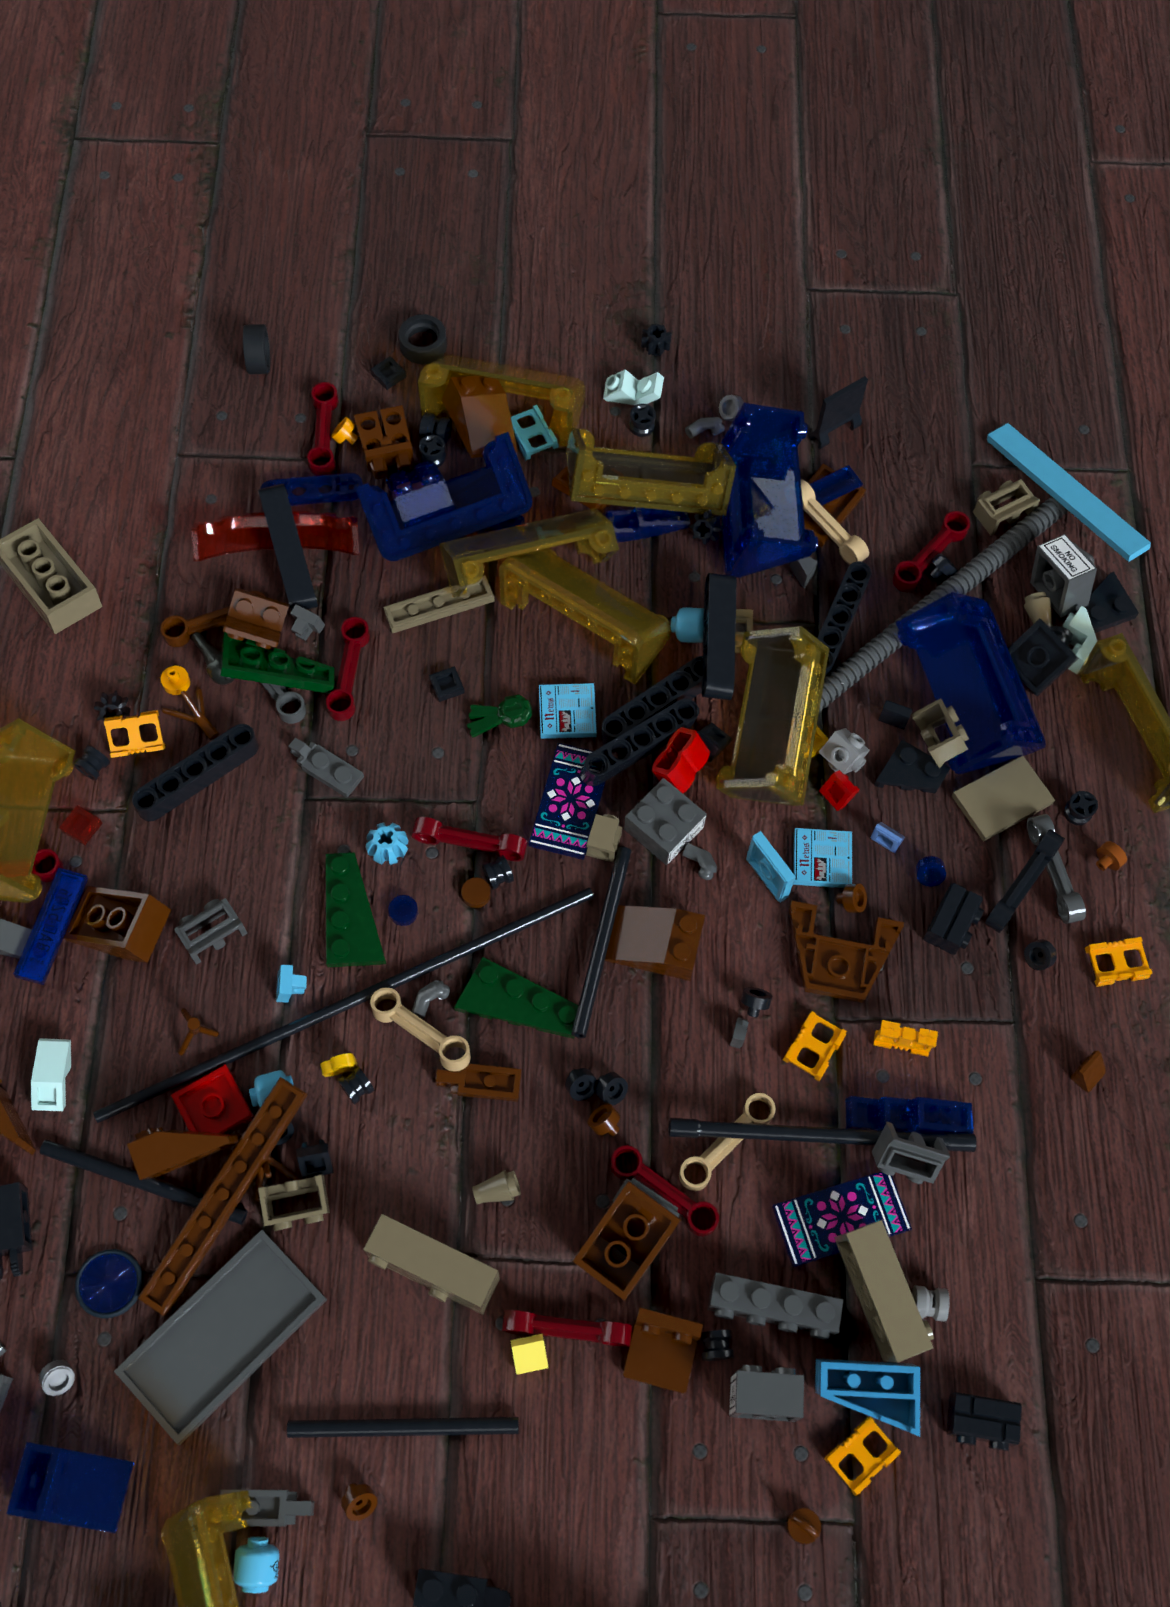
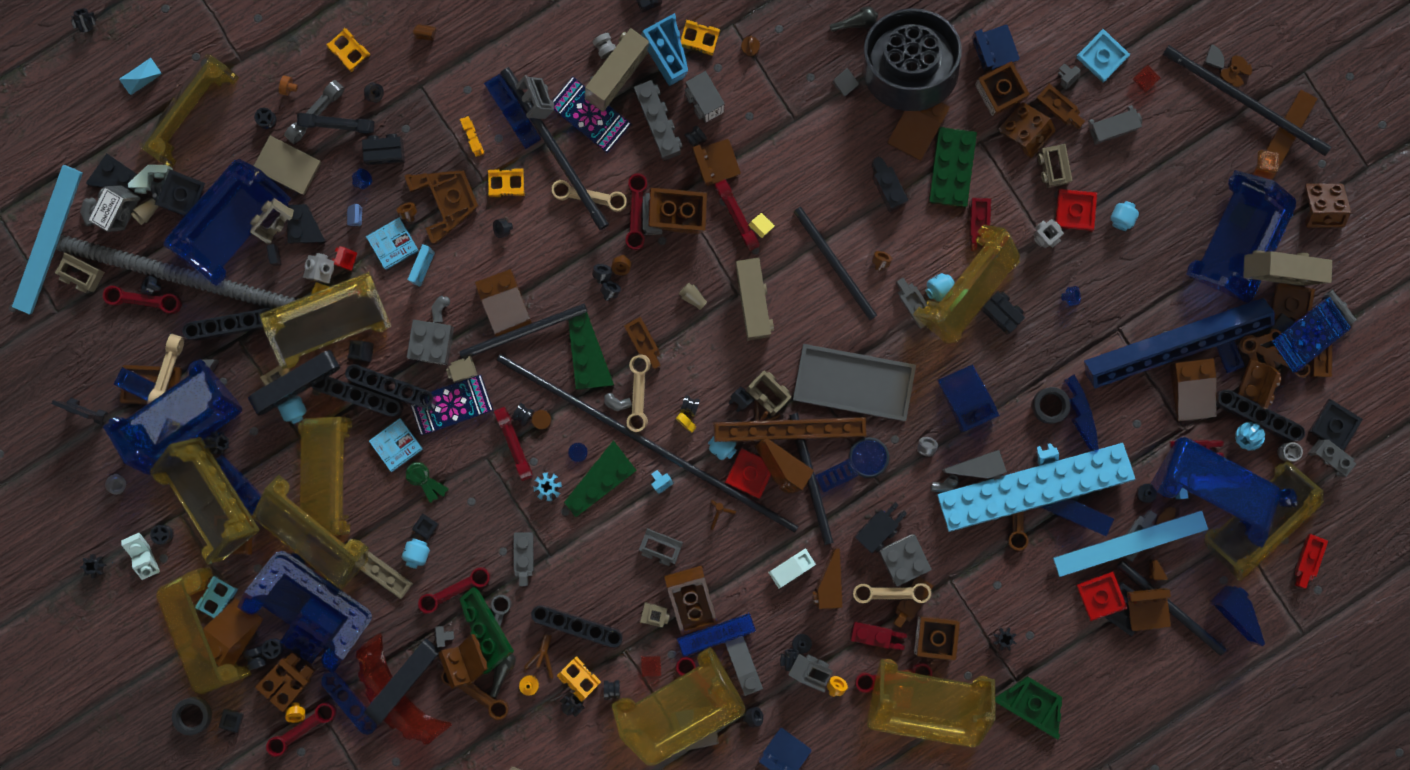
camera: 125 degrees left, 20 degrees up
red brick [652,727,710,793] -> none
dark grey arm [685,417,725,439] -> none
dark grey tile [730,1017,749,1049] -> none
none -> medium azure head [402,539,430,569]
none -> dark tan window [640,602,670,628]
none -> clear blue slope [815,458,859,493]

